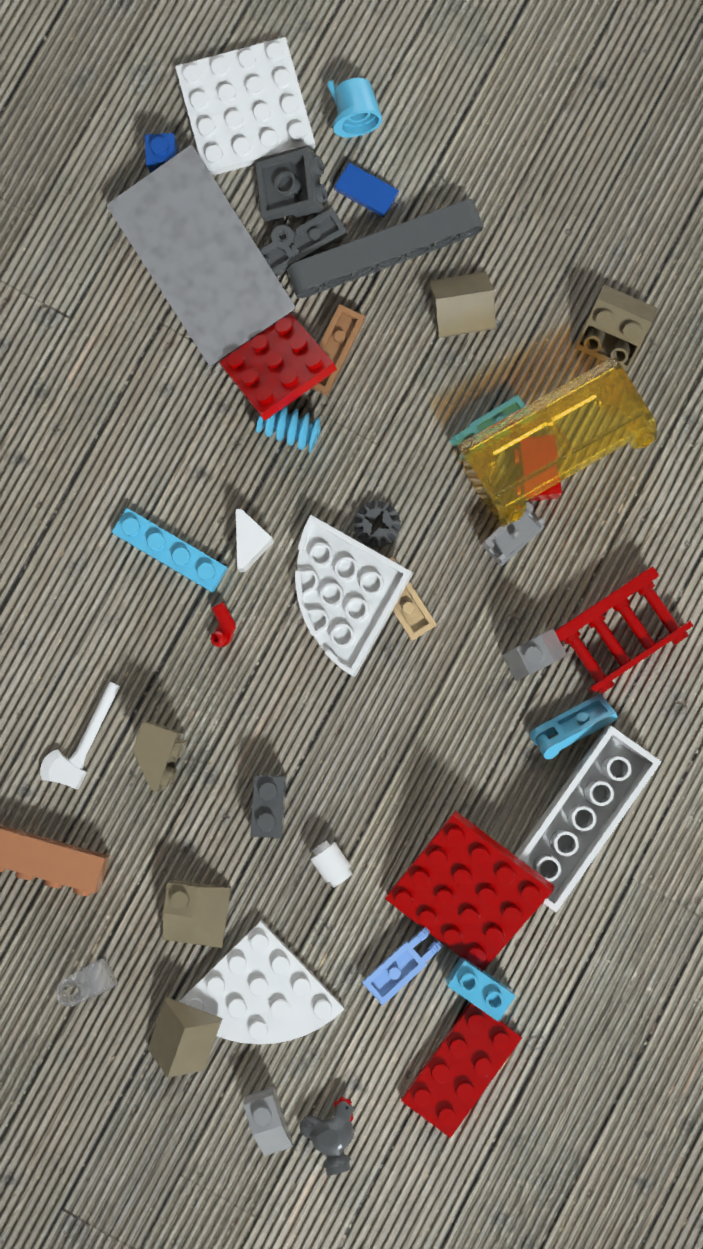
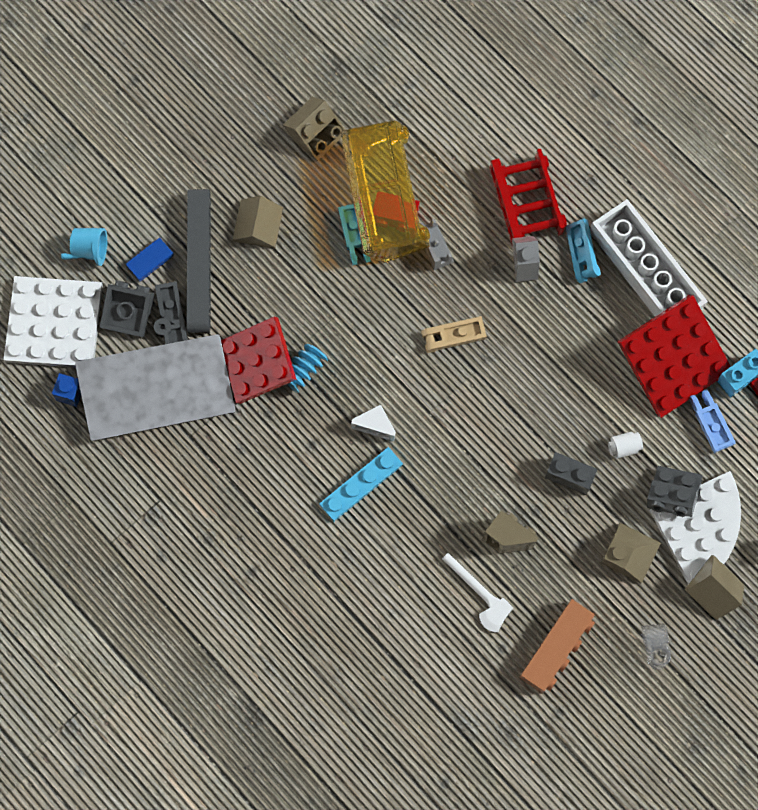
camera: 80 degrees left, 10 degrees down
red arm [210,602,236,647] -> none
white plate [295,515,413,677] -> none
medium nougat plate [311,304,366,397] -> none
dark grey gear [354,500,401,548] -> none
none -> dark grey plate [647,466,702,517]

